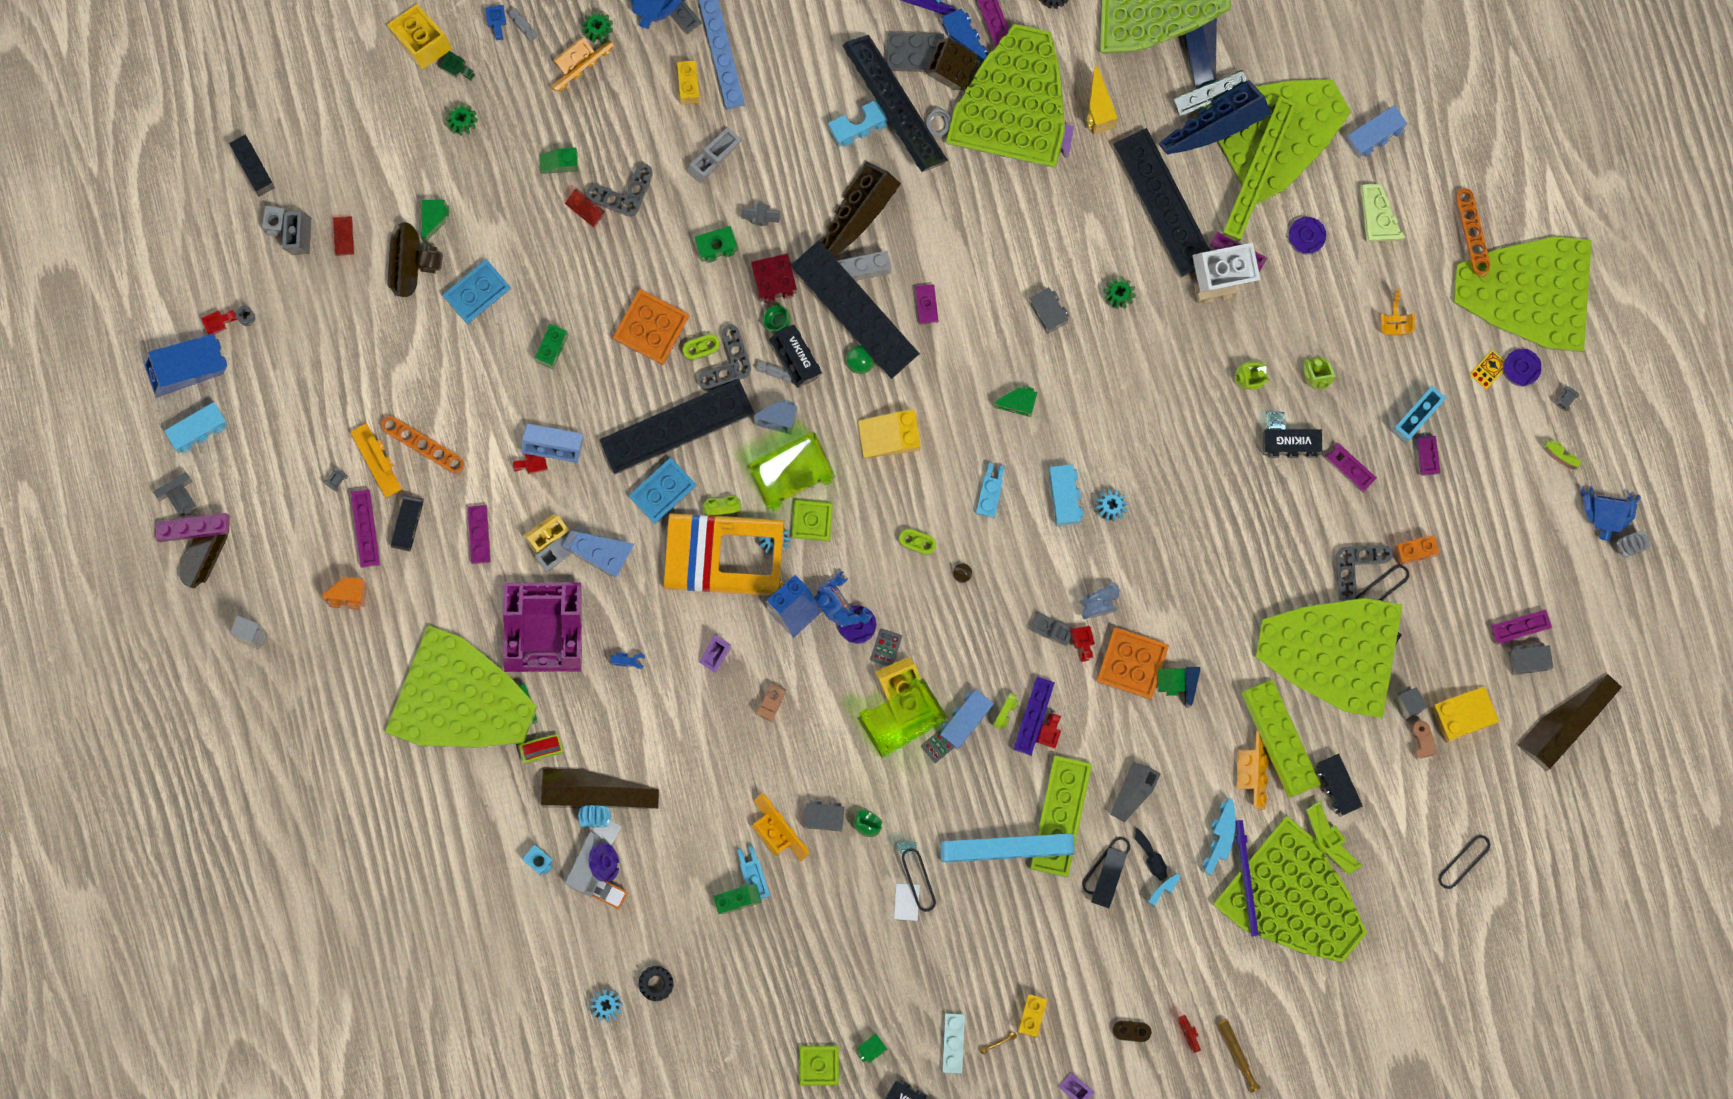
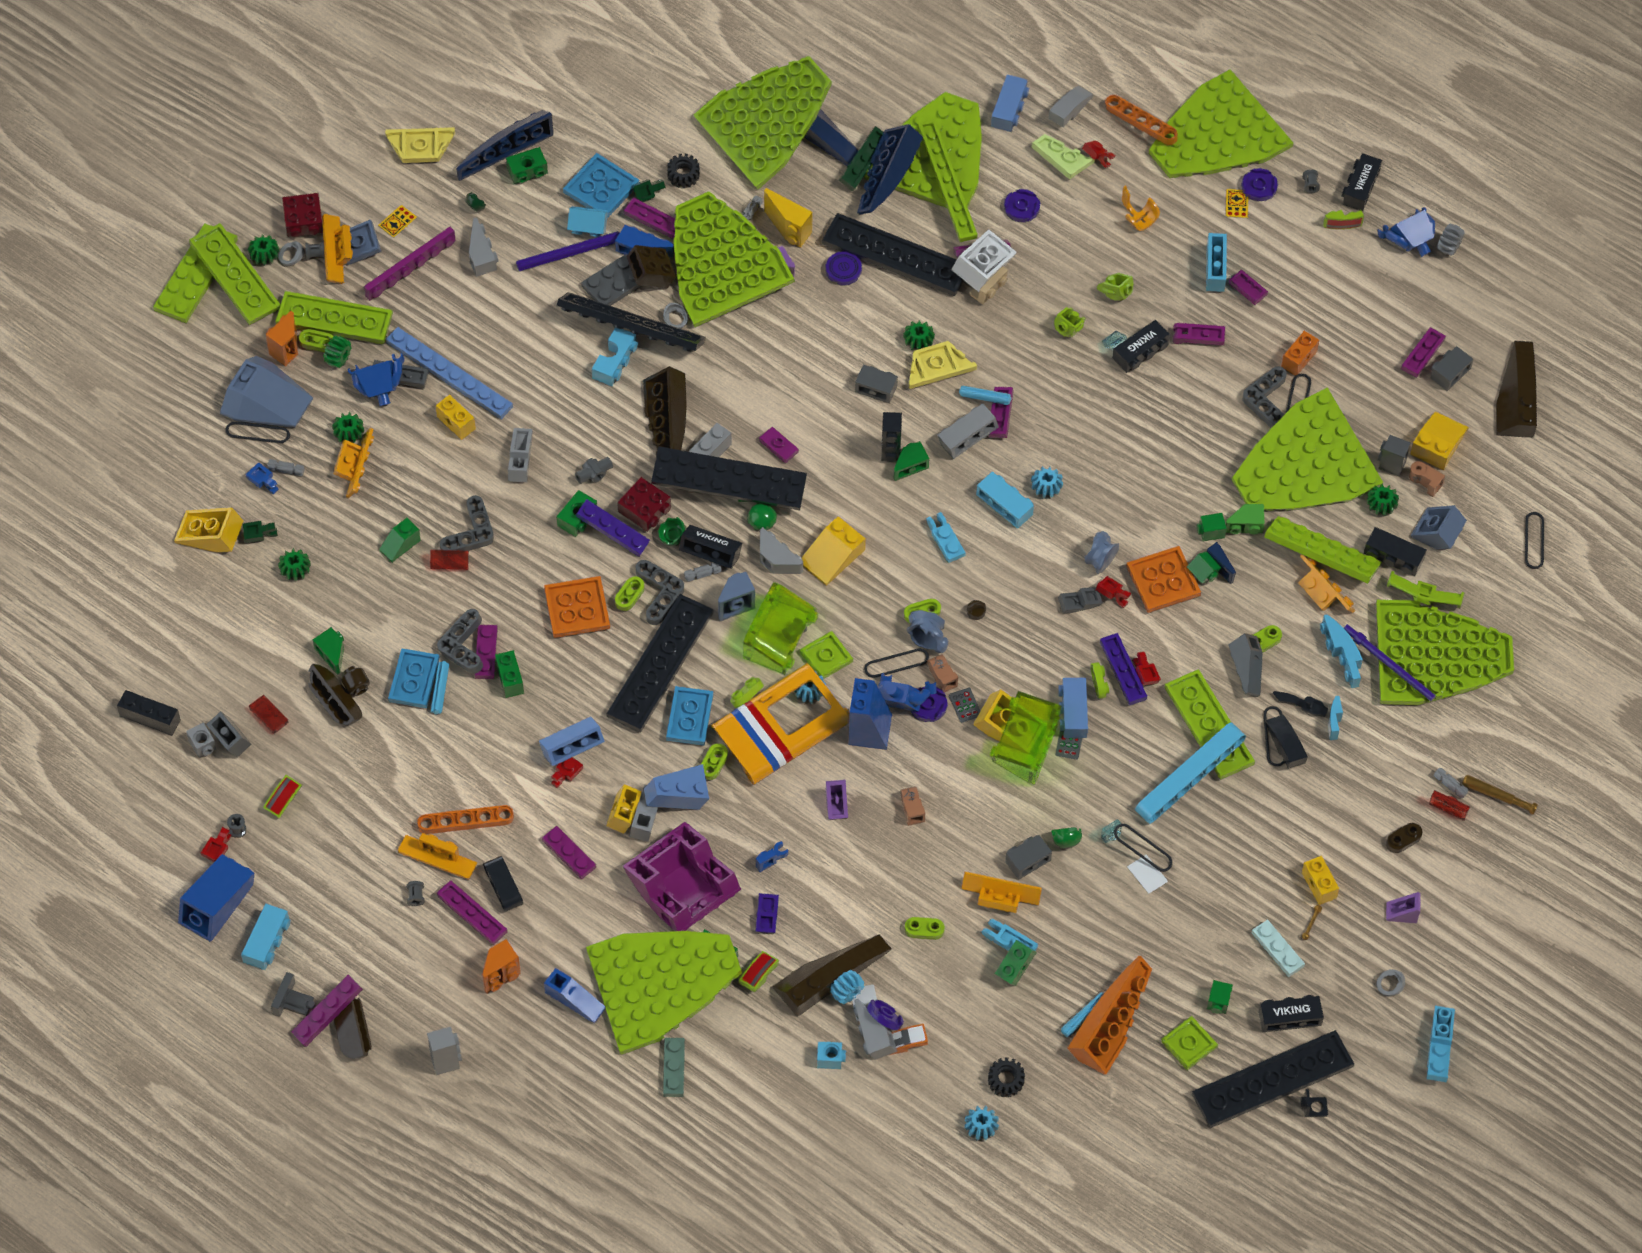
camera: 35 degrees left, 20 degrees down
none -> slope [263,775,302,818]
none -> medium azure axle [431,661,449,715]
none -> dark grey beam [437,609,483,674]
none -> magenta plate [475,625,498,679]
none -> slope [544,968,606,1024]
none -> dark purple plate [576,499,650,557]
none -> sand green plate [663,1038,685,1097]
none -> lime plate [701,744,728,780]
none -> light grey axle [742,196,763,220]
none -> dark purple slope [756,893,779,933]
none -> light grey slope [760,527,803,574]
none -> dark purple tile [826,252,862,285]
none -> black piece [864,648,929,678]
none -> black brick [881,412,902,462]
none -> lime plate [905,917,945,940]
none -> sand blue piece [907,610,949,653]
none -> light yellow wing [909,341,977,389]
none -> nougat leg [927,654,959,693]
none -> light grey brick [938,403,999,459]
none -> medium azure axle [959,386,1012,405]
none -> magenta plate [988,387,1014,438]
none -> light grey slope [1049,86,1093,127]
none -> medium azure axle [1061,992,1104,1037]
none -> orange wedge [1067,956,1152,1075]
none -> red plate [1082,140,1116,168]
none -> green brick [1197,513,1227,541]
none -> bright green slope [1226,504,1265,535]
none -> lime plate [1253,625,1282,652]
none -> black brick [1341,153,1383,211]
none -> green gear [1367,484,1399,516]
none -> sand blue slope [1411,505,1467,550]
none -> light grey axle [1434,768,1469,798]

